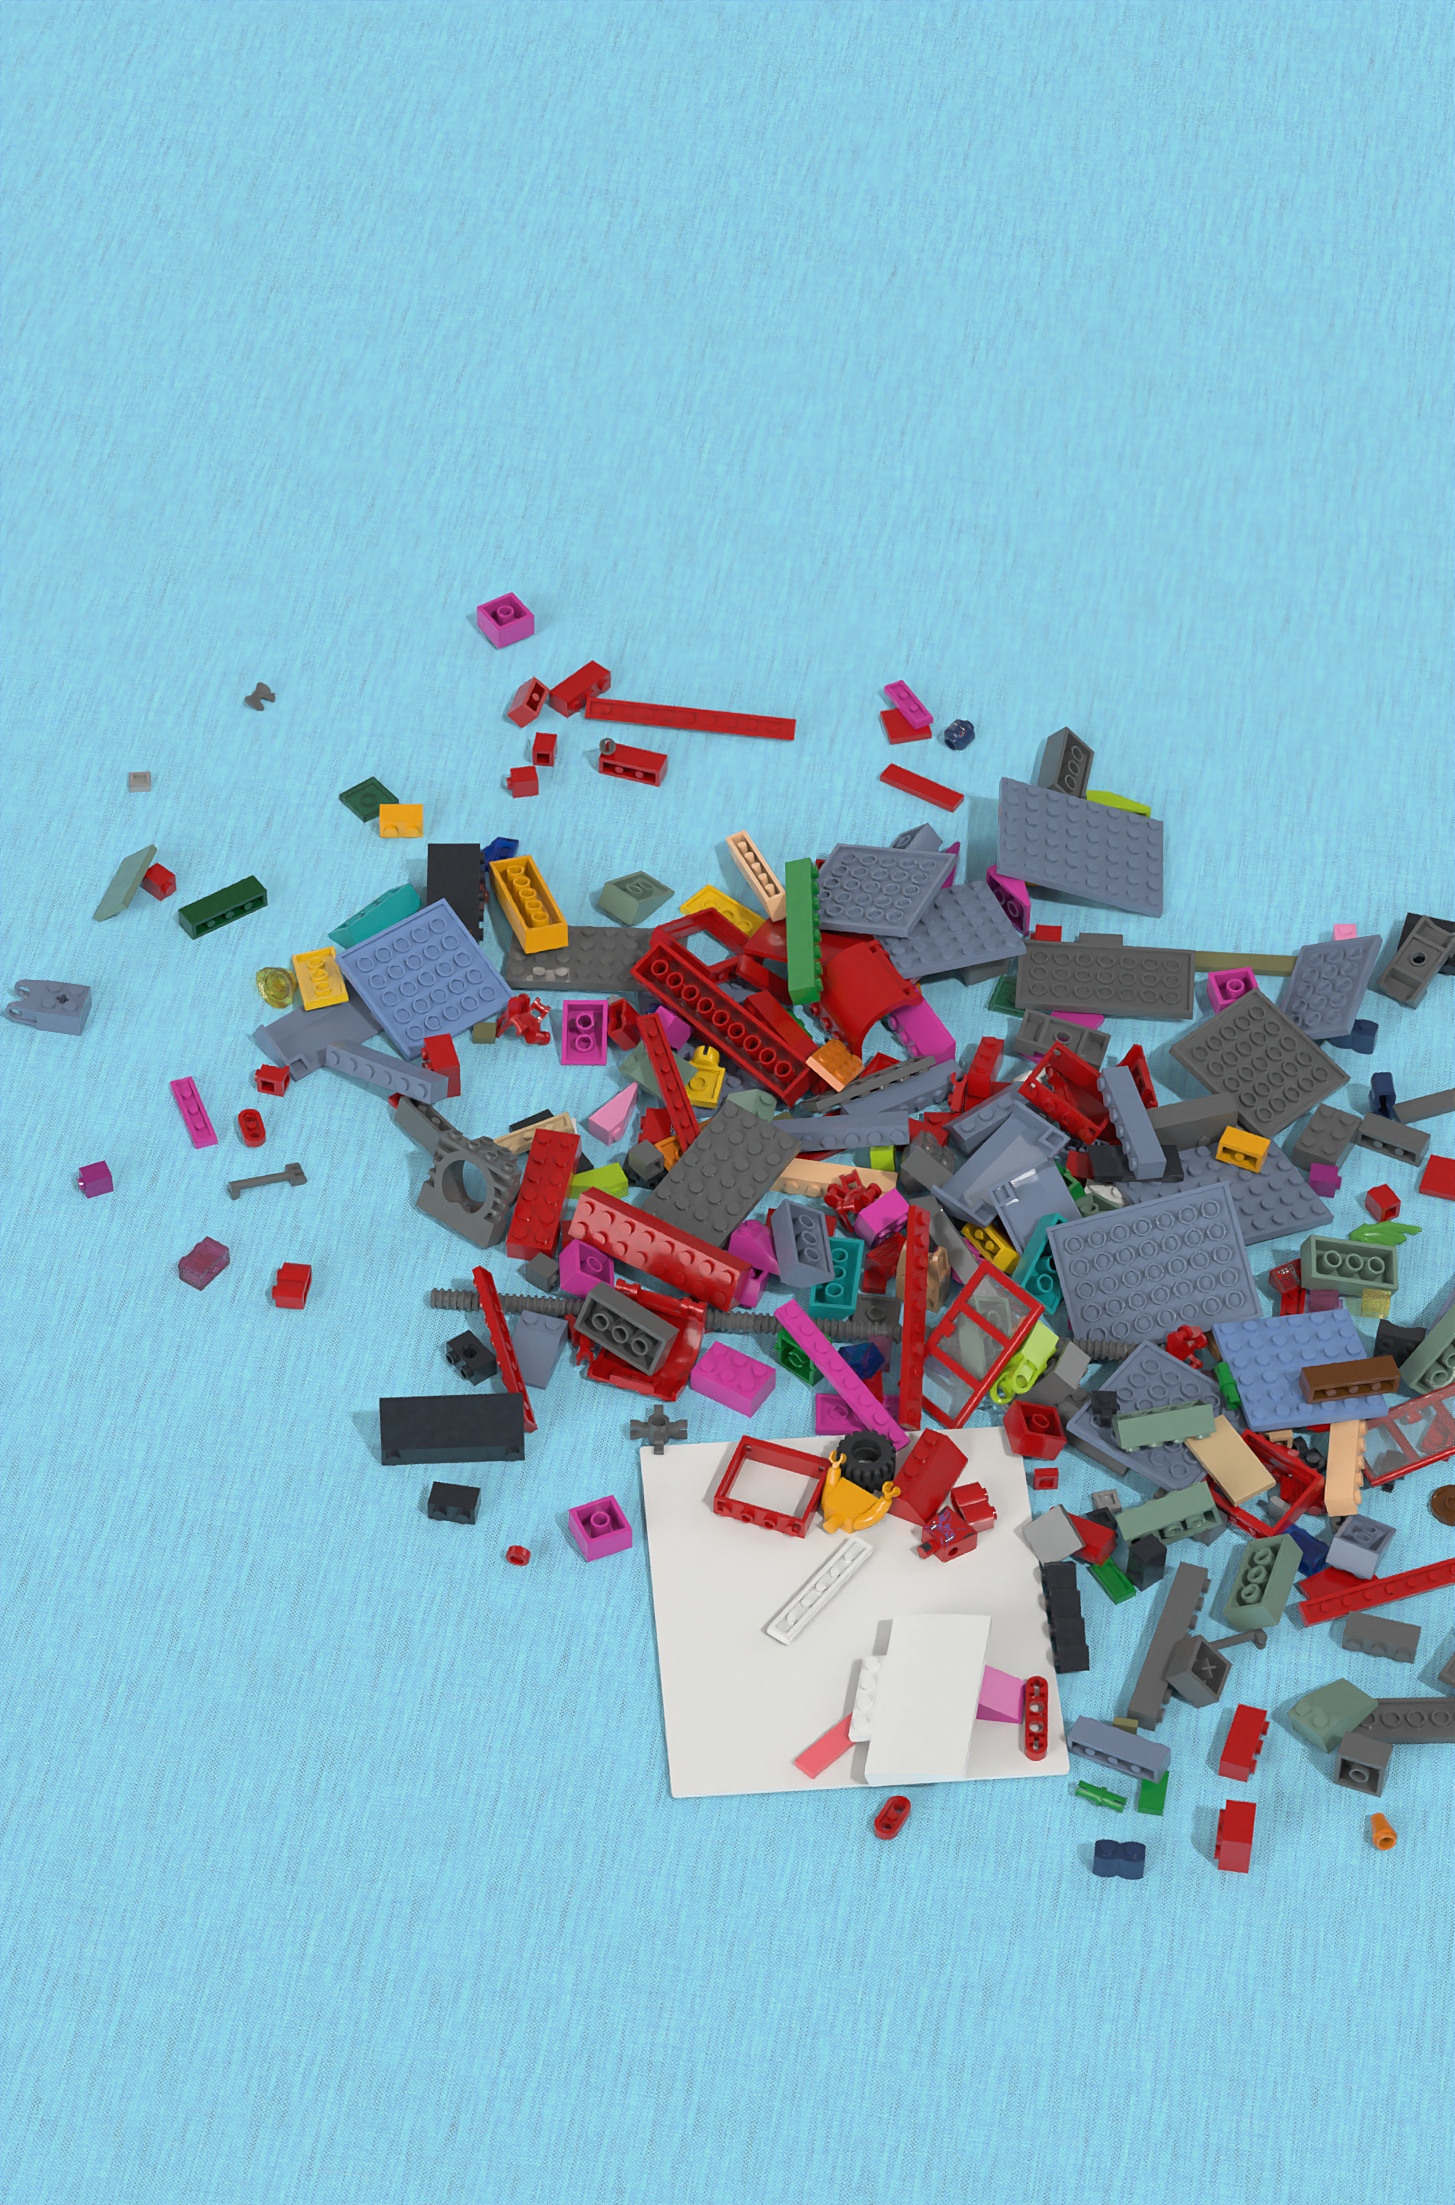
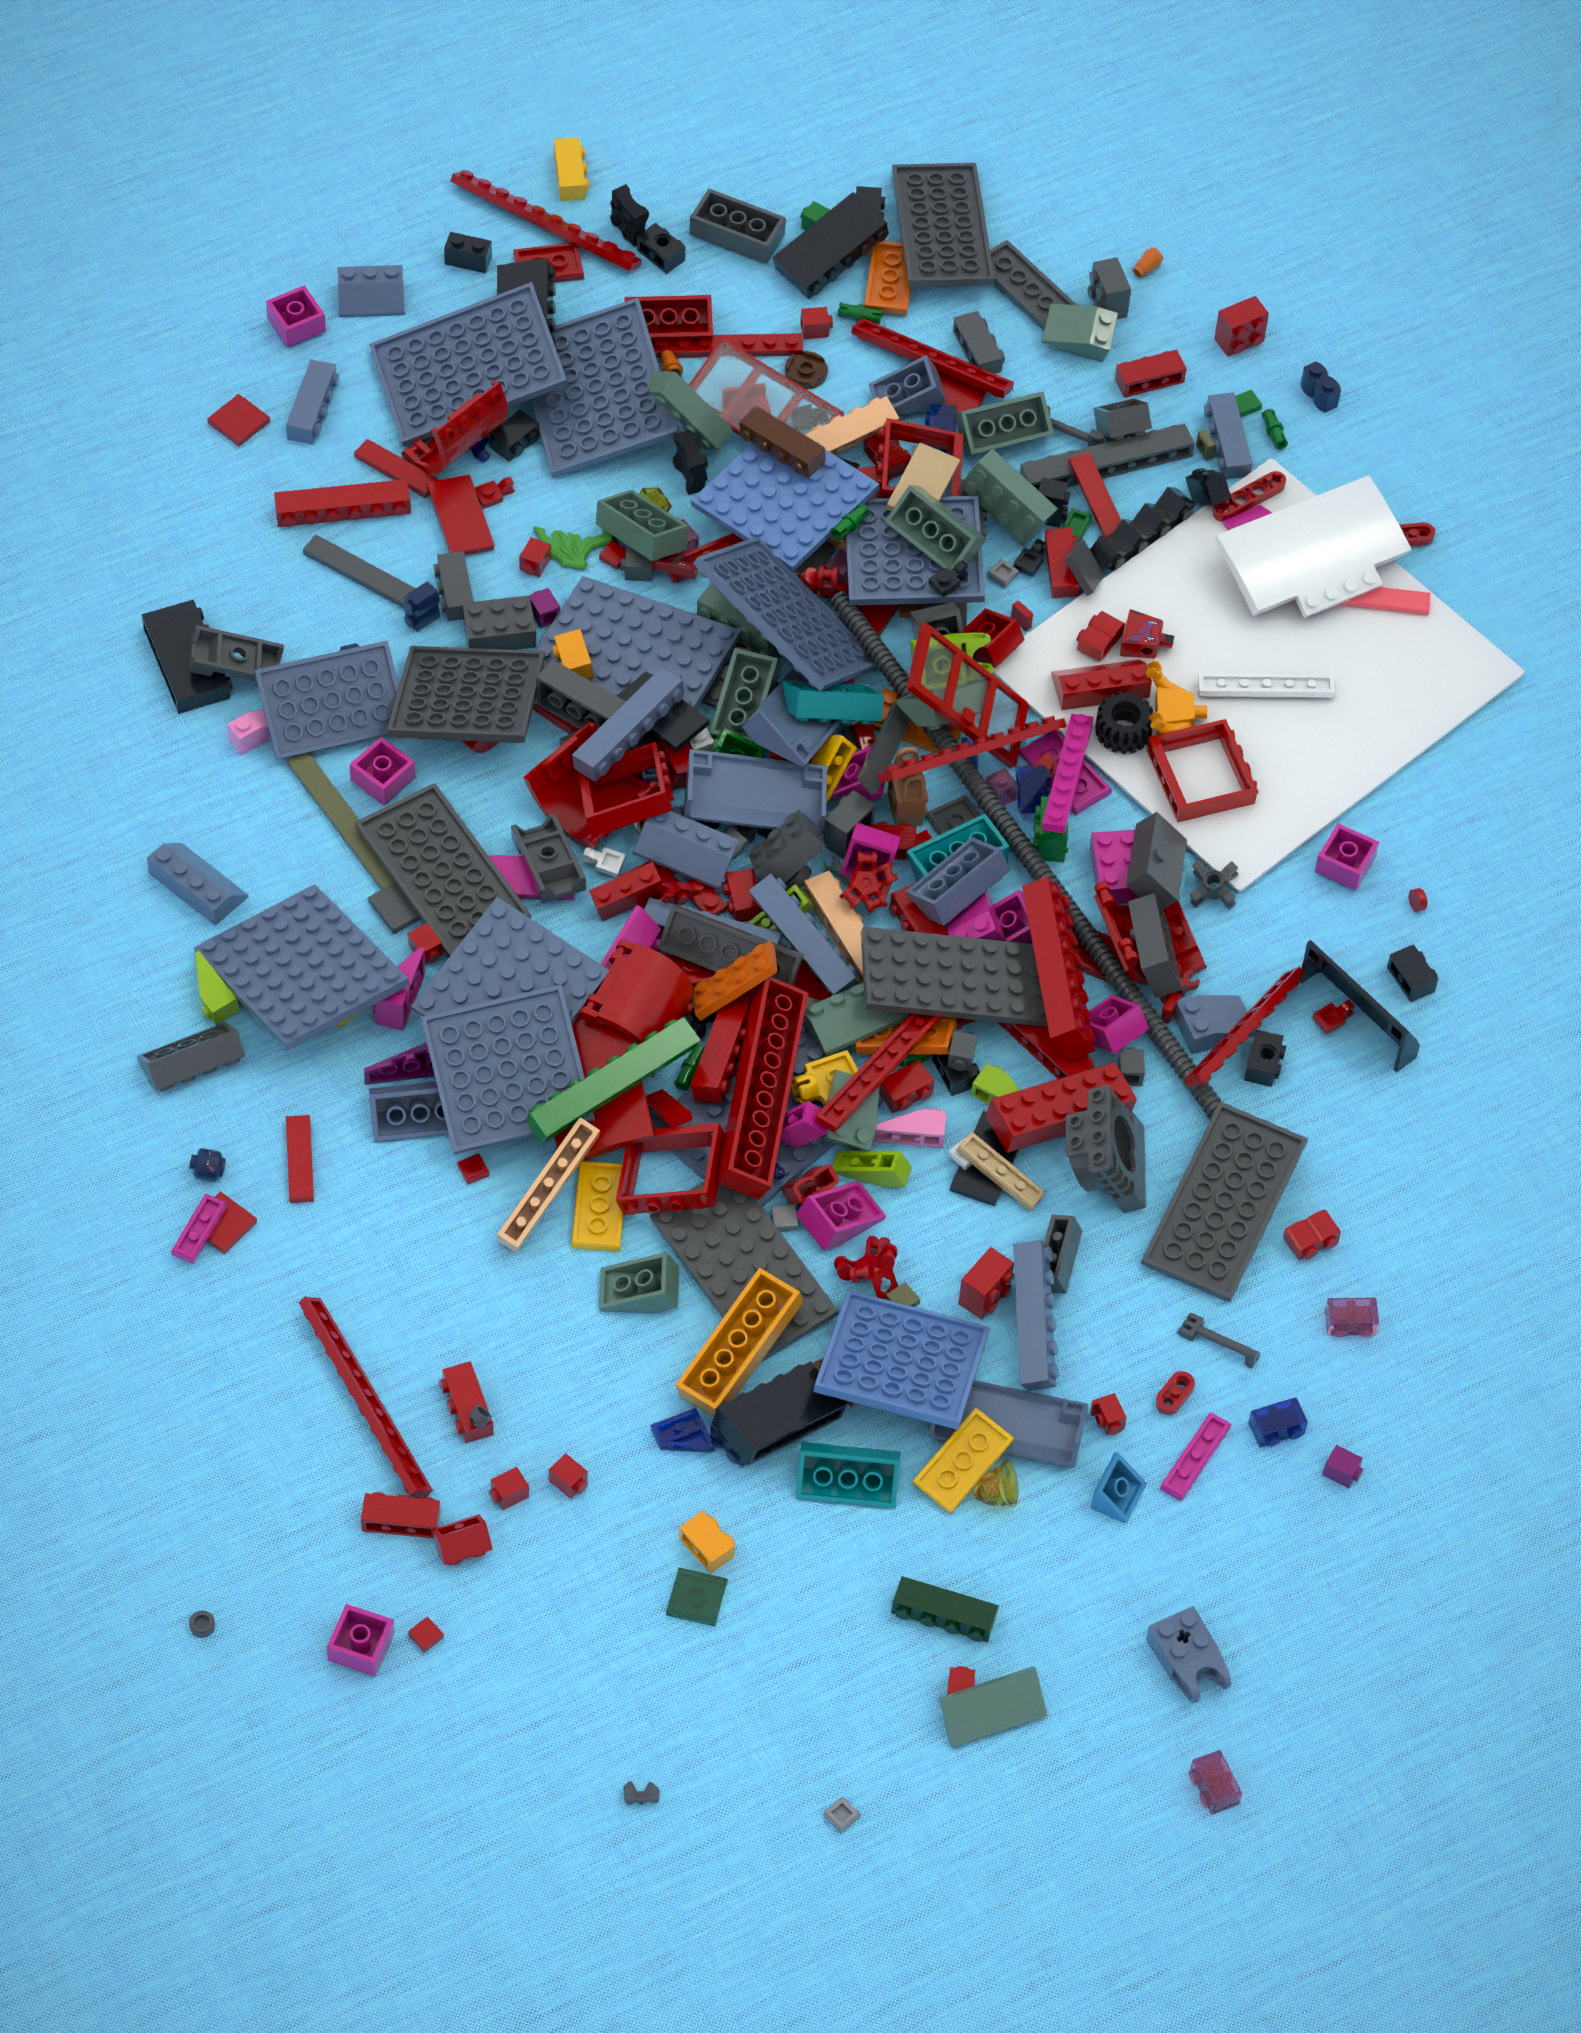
camera: 130 degrees left, 10 degrees up
none -> sand blue slope [147,843,248,926]
none -> dark grey tile [189,1611,215,1638]
none -> red tile [408,1616,444,1653]
none -> lime slope [832,1151,912,1187]
none -> red tile [1068,452,1121,536]
none -> dark azure slope [1091,1452,1147,1523]
none -> dark grey brick [1126,812,1187,910]
none -> dark grey plate [1141,1102,1308,1302]
none -> black brick [1185,468,1231,506]
none -> clear blue brick [1248,1397,1308,1448]

